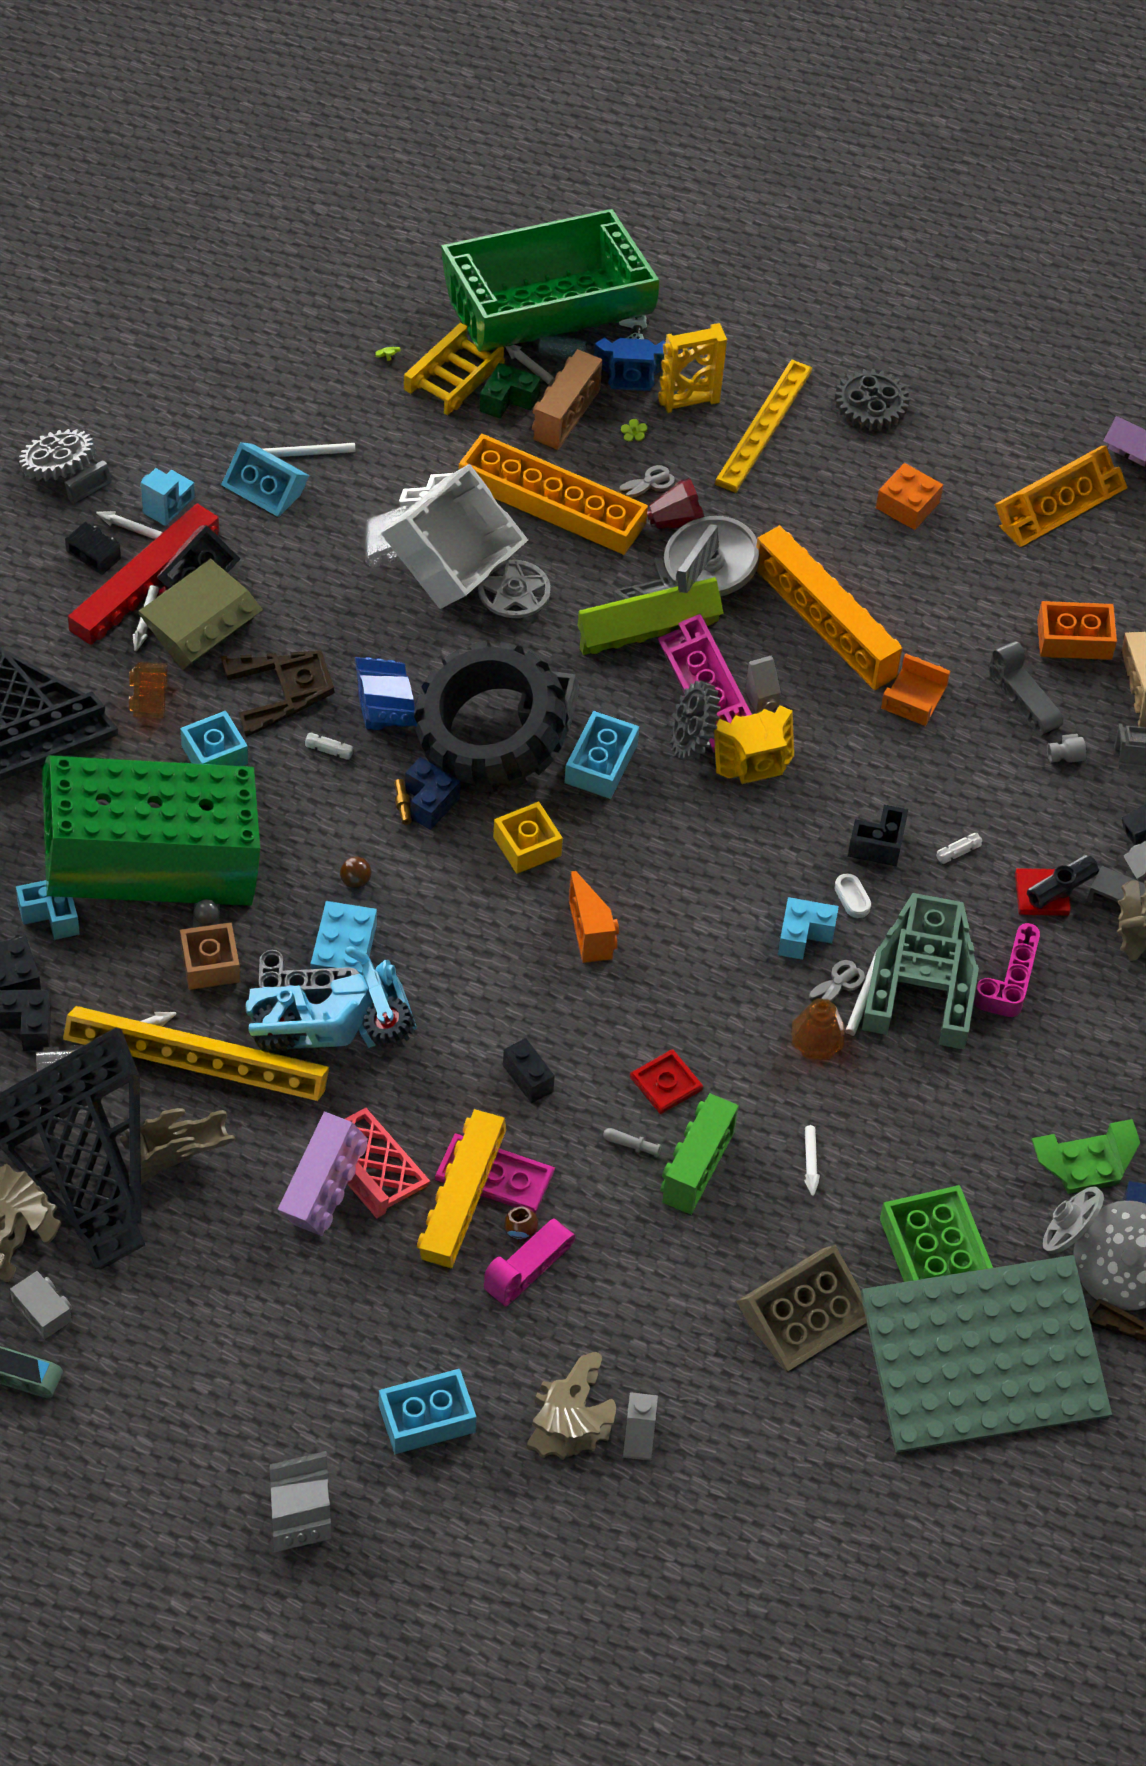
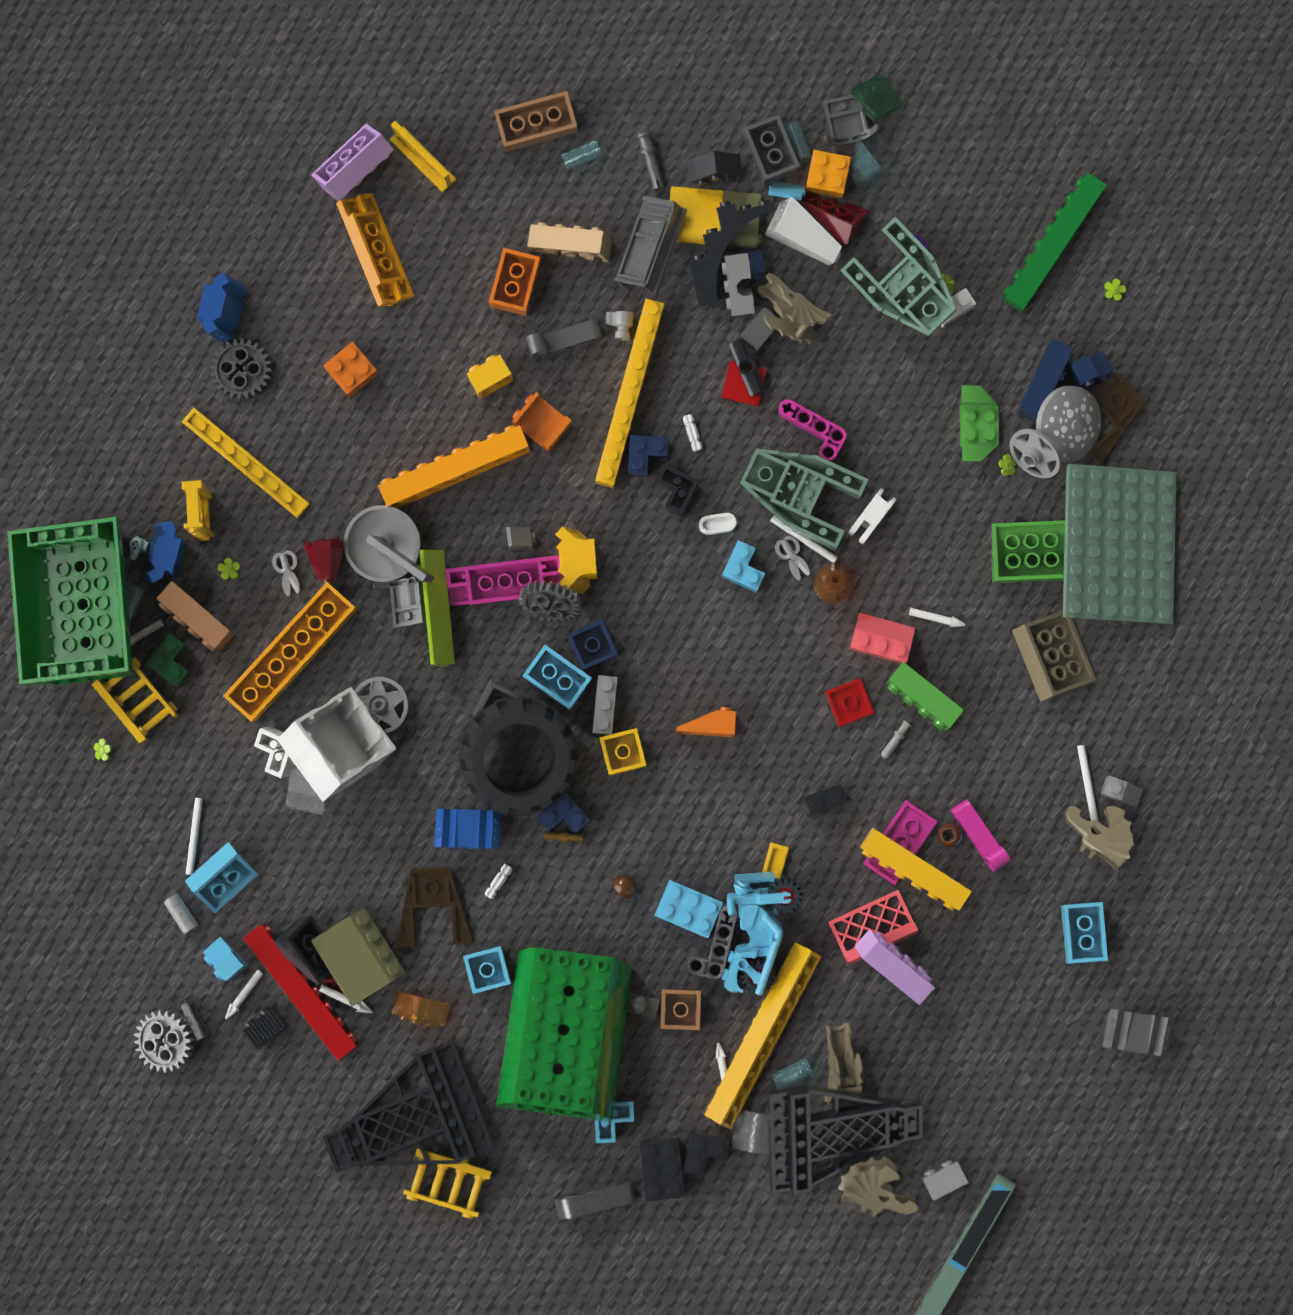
camera: 70 degrees left, 30 degrees up
none -> light grey axle [163,893,199,935]
none -> blue slope [197,273,248,344]
none -> yellow brick [467,355,513,400]
none -> dark blue brick [567,619,618,672]
none -> light grey arch [593,675,618,736]
none -> yellow brick [595,298,664,488]
none -> dark blue brick [628,435,668,477]
none -> yellow tile [762,842,789,879]
none -> clear light blue axle [771,1058,813,1089]
none -> white piece [847,488,897,545]
none -> coral slope [849,613,915,664]
none -> lime plant [999,454,1017,476]
none -> white bar [1077,745,1099,821]

